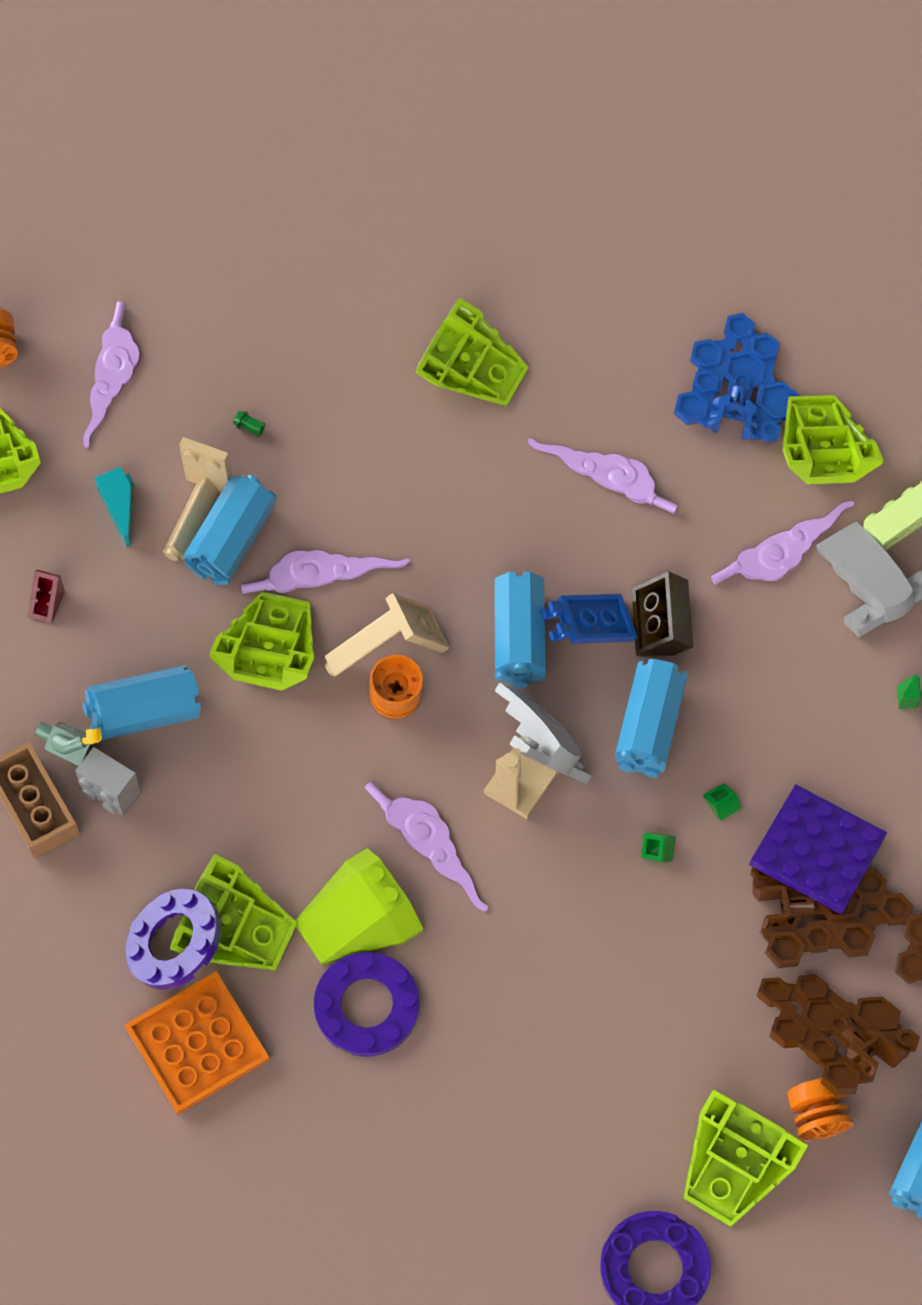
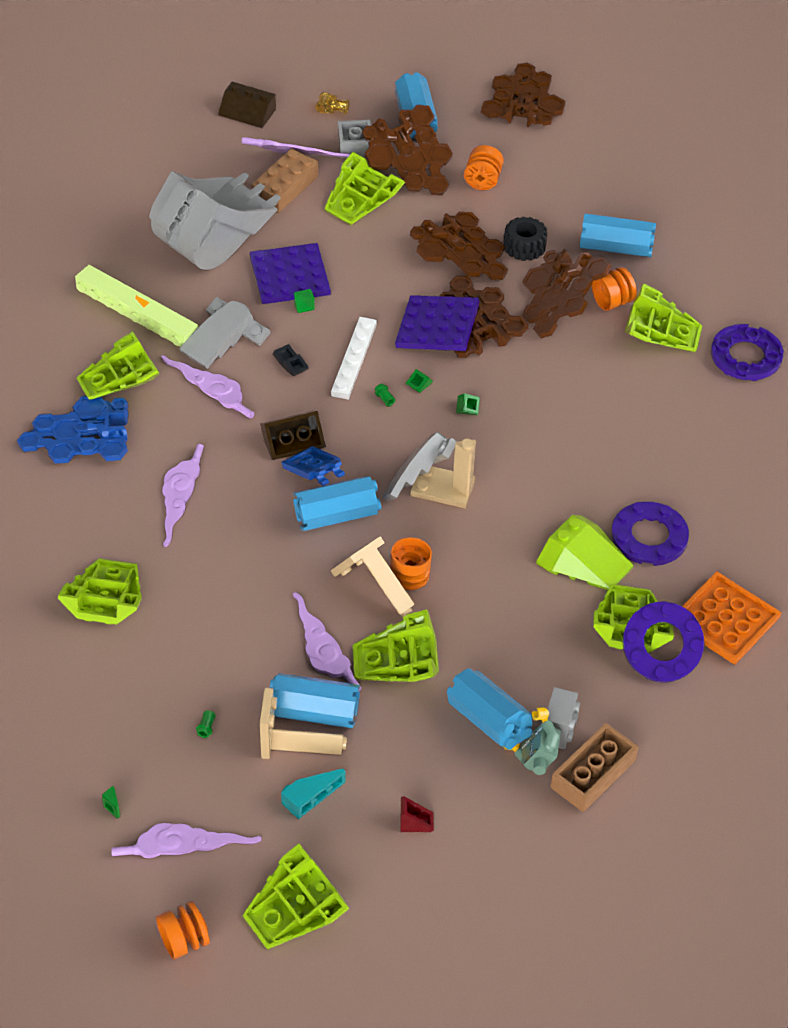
camera: 110 degrees left, 15 degrees down
lavender piece [365,781,488,911] -> none
dark azure brick [615,659,688,778] -> none
none -> green slope [102,786,120,818]
none -> black slope [273,344,309,377]
none -> white plate [331,317,377,400]
none -> green pin [374,384,396,407]

